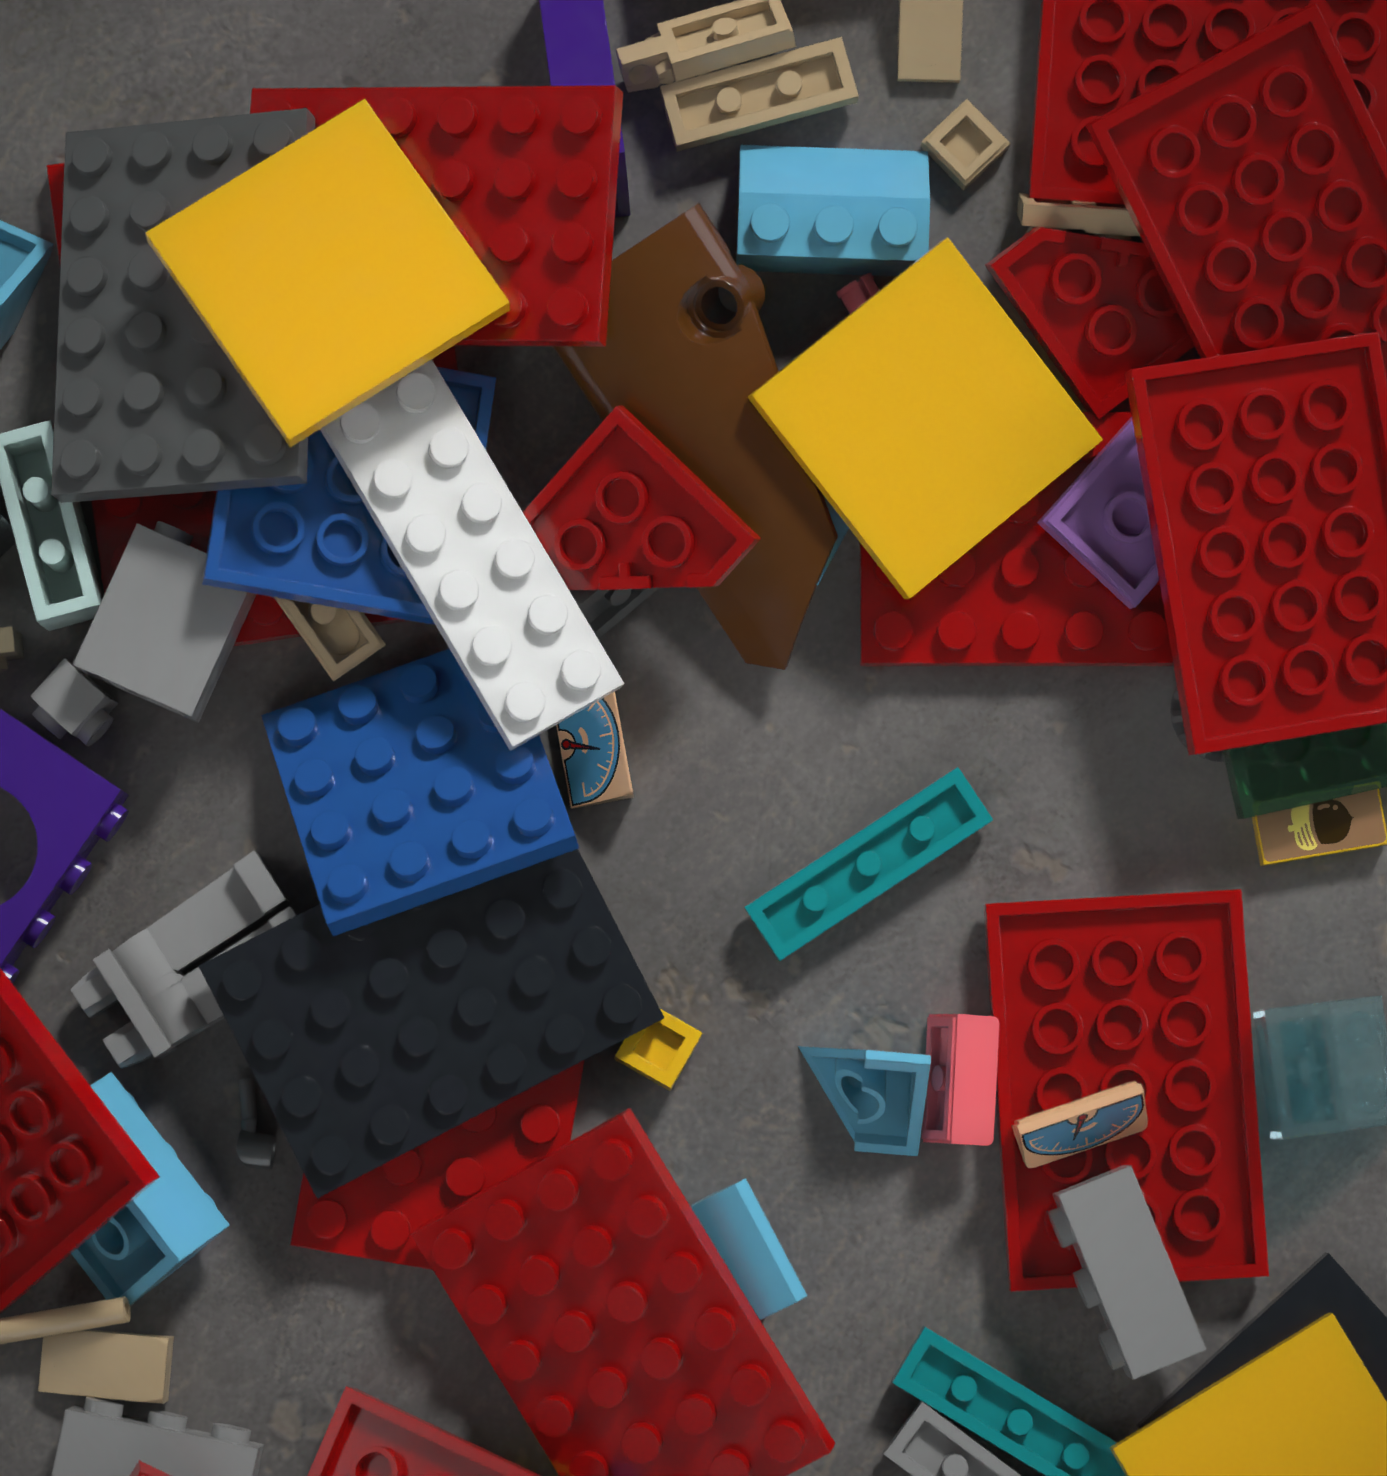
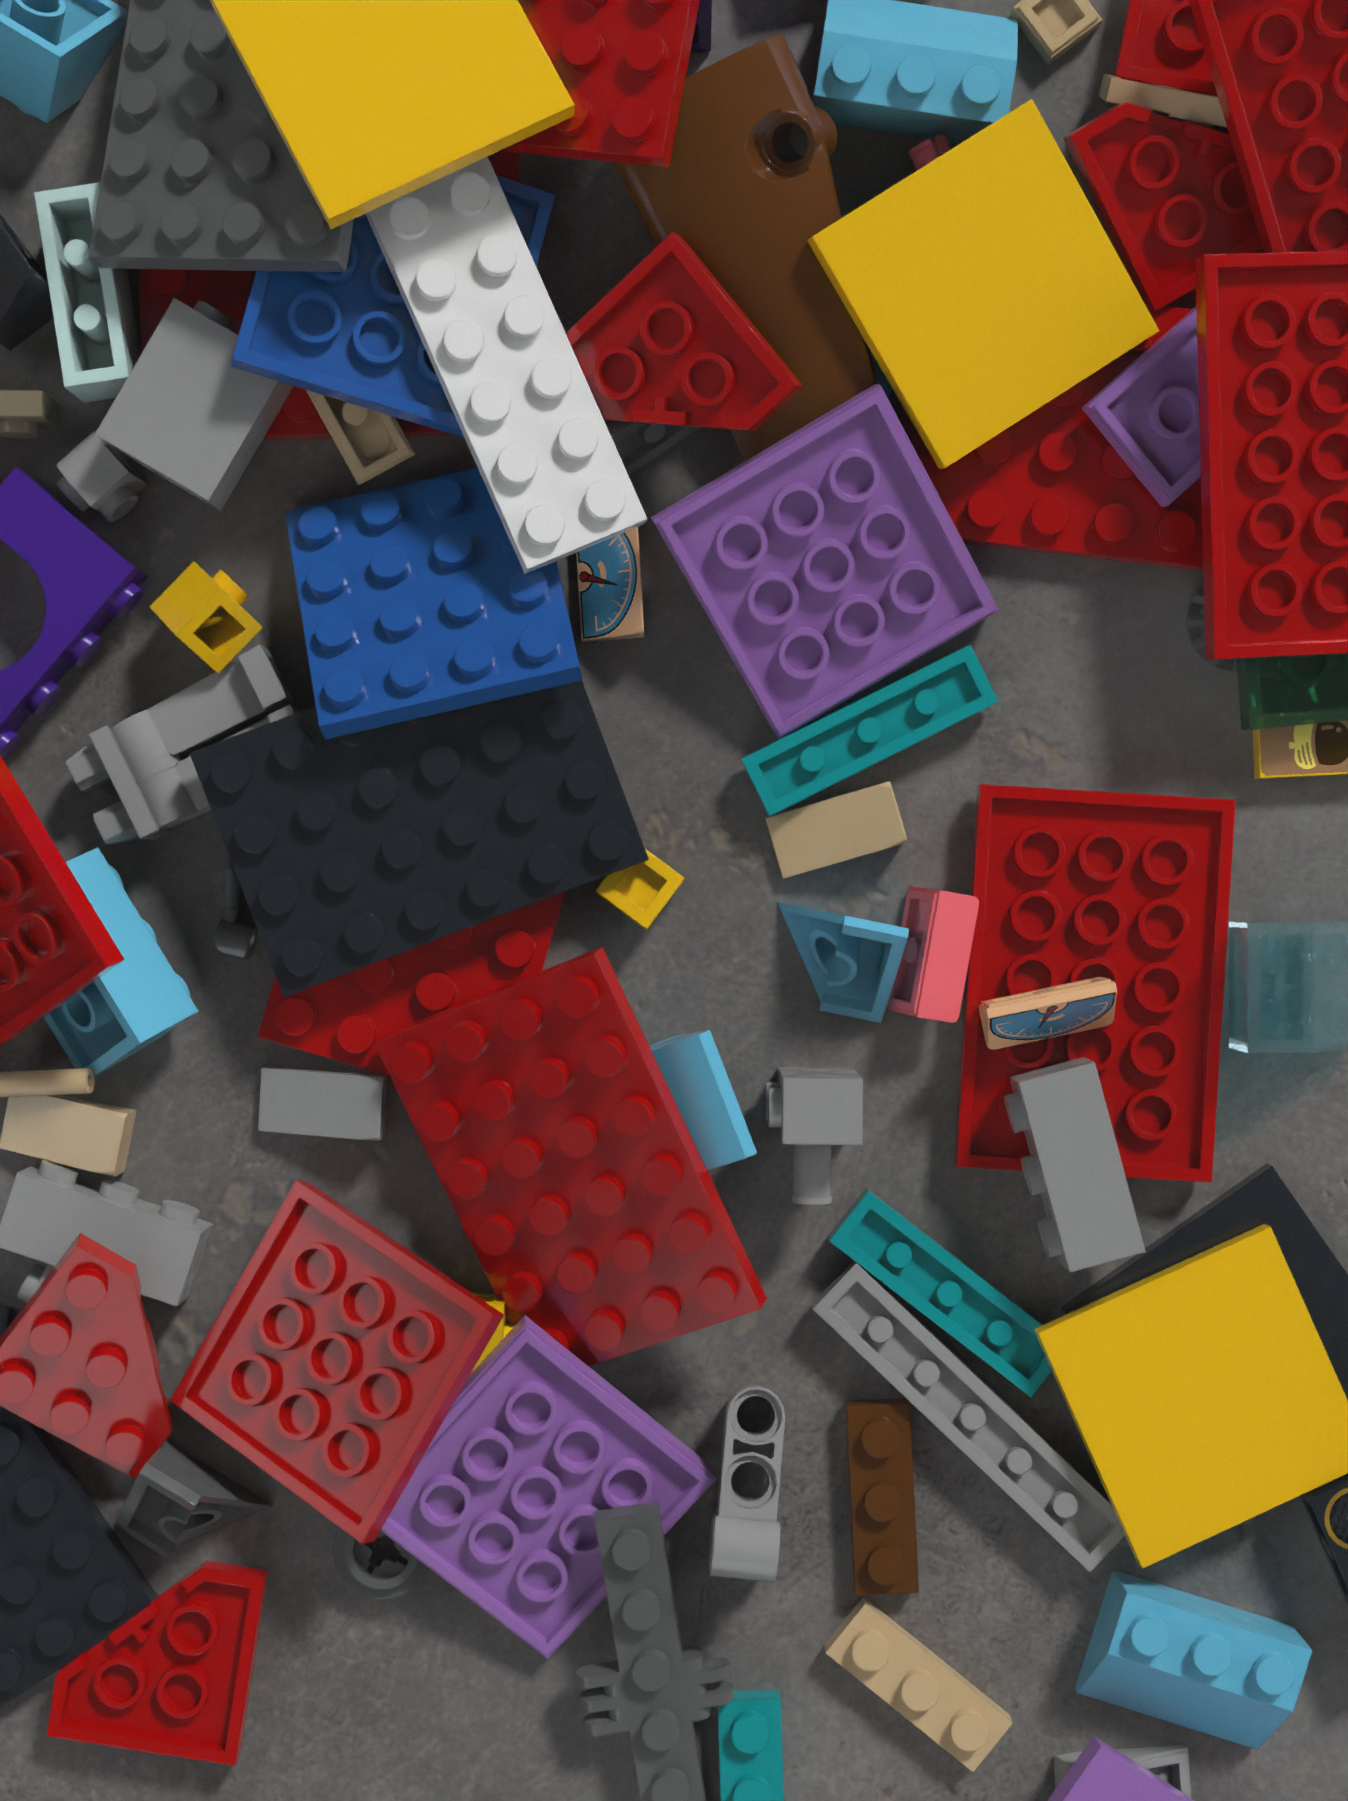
camera: 10 degrees right, 5 degrees up
none -> yellow brick [149,561,263,674]
none -> light grey slope [258,1067,389,1141]
none -> medium lavender tile [651,384,999,740]
none -> tan slope [765,781,908,879]
none -> light grey brick [765,1067,863,1205]

